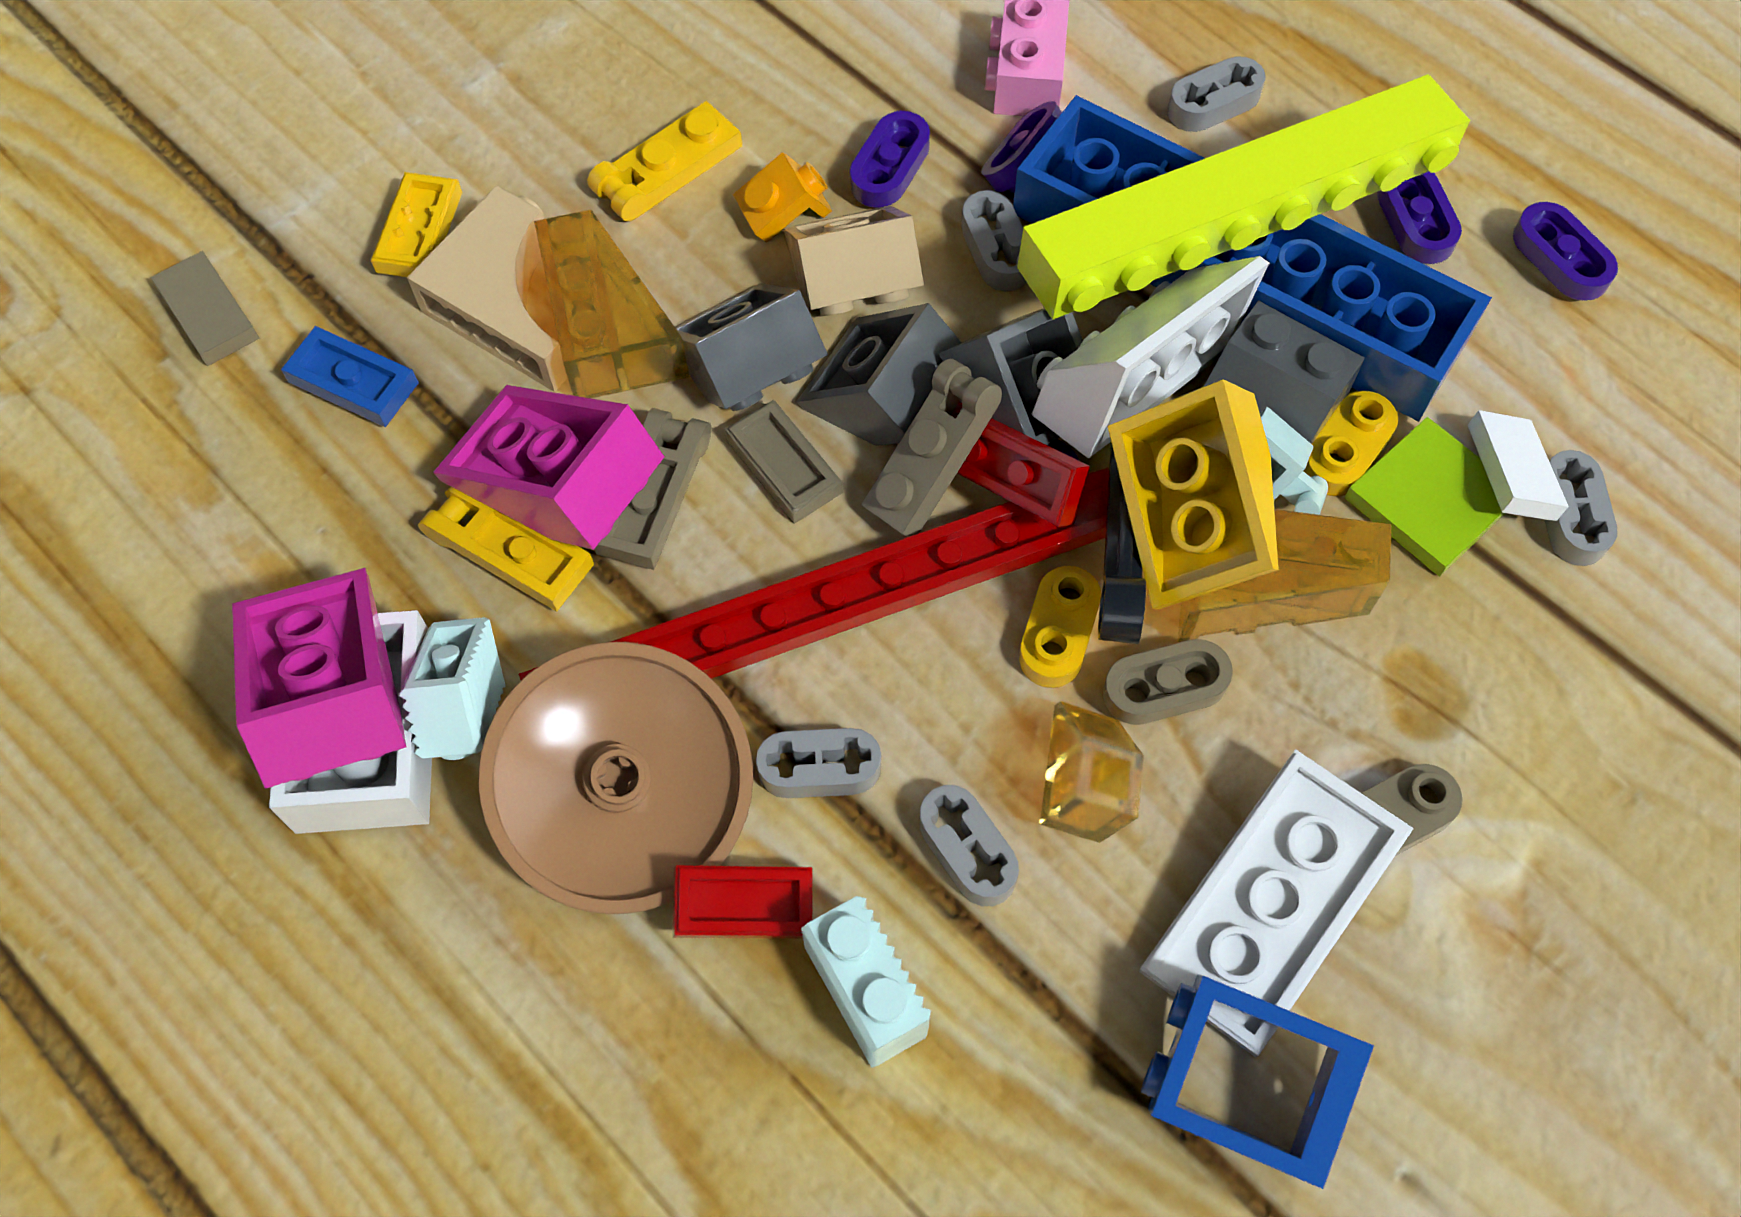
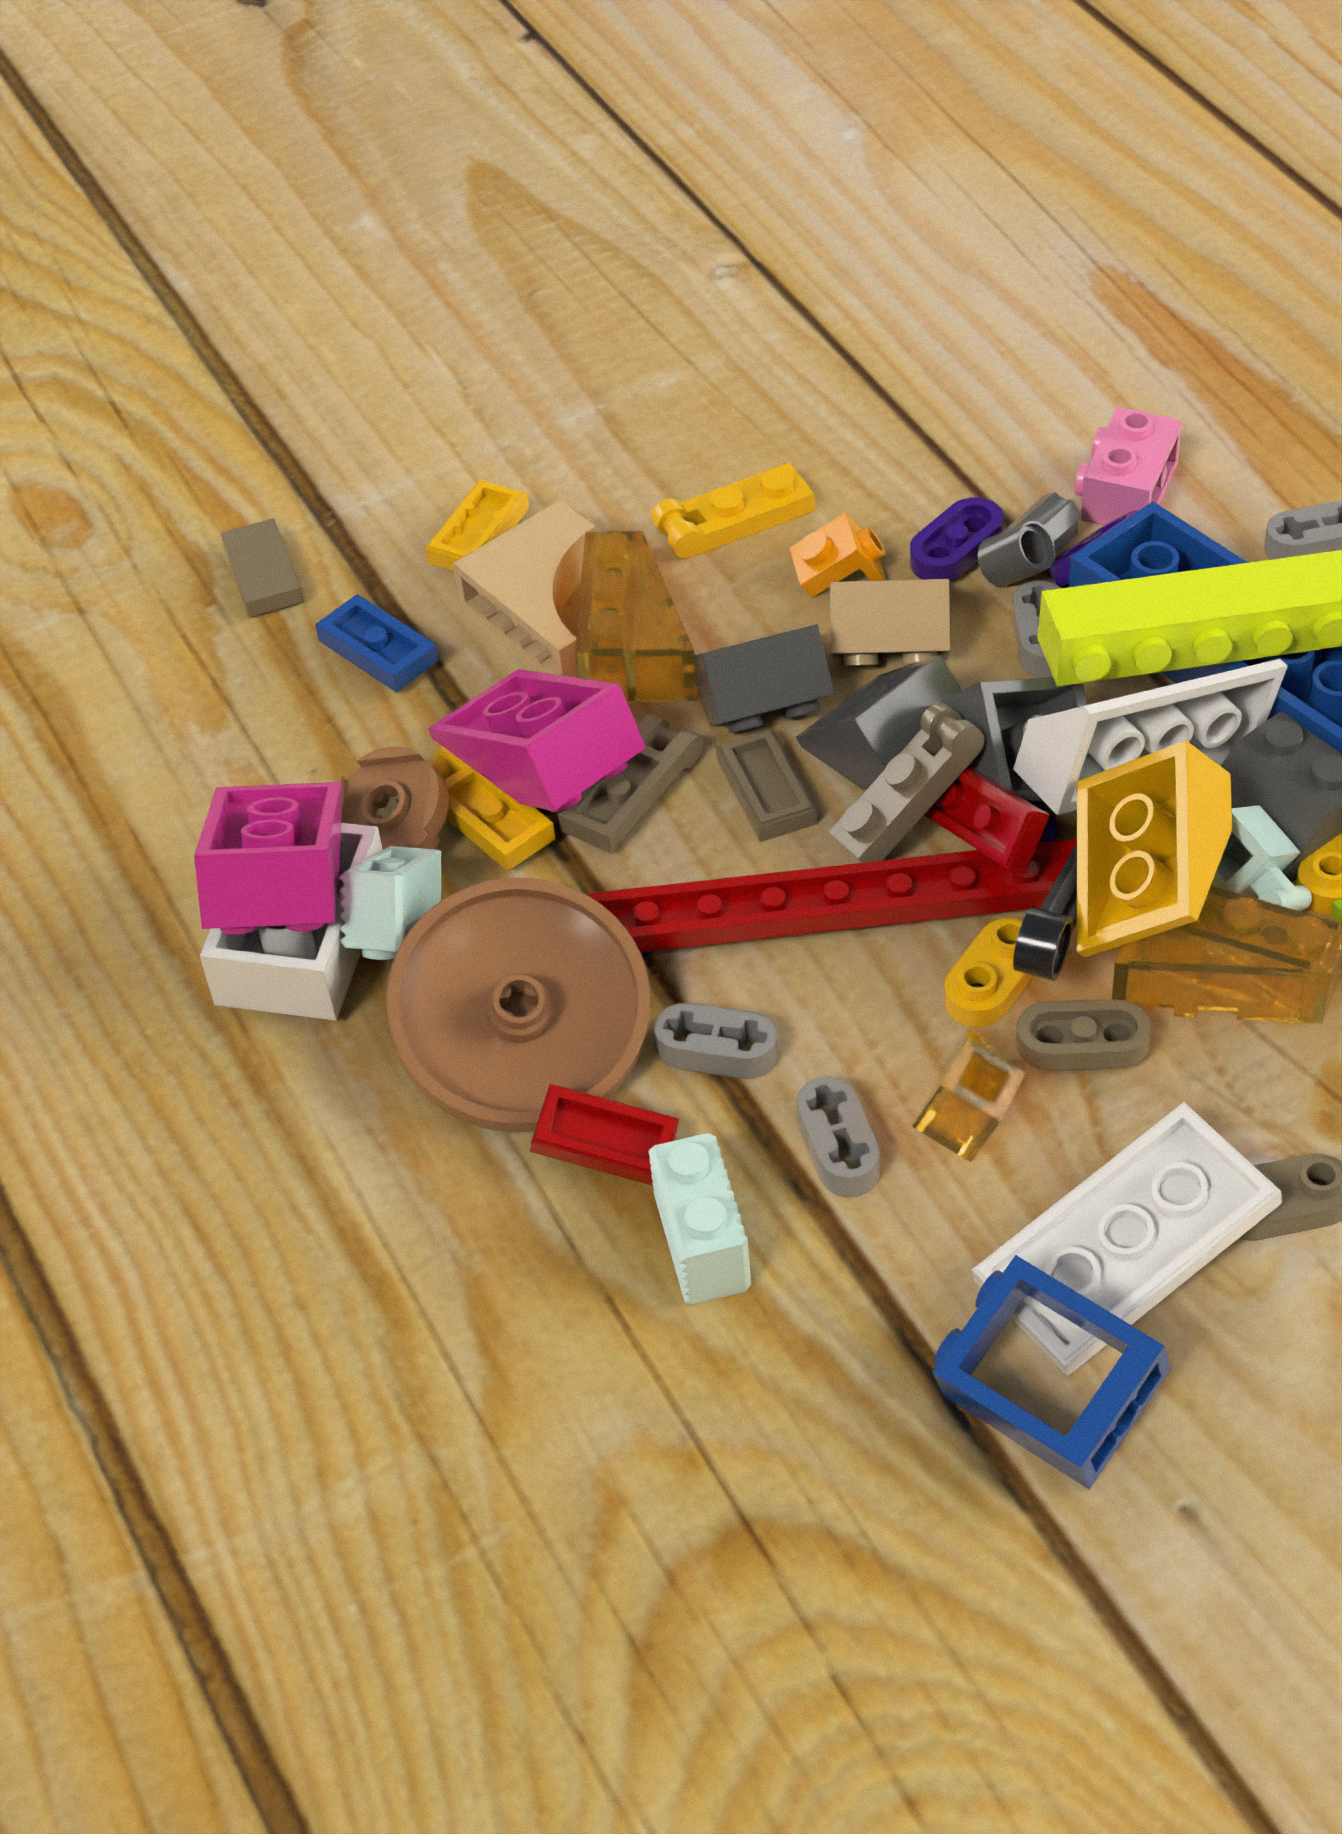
camera: 20 degrees right, 15 degrees down
none -> medium nougat plate [337,747,449,850]
none -> dark grey piece [978,492,1082,587]

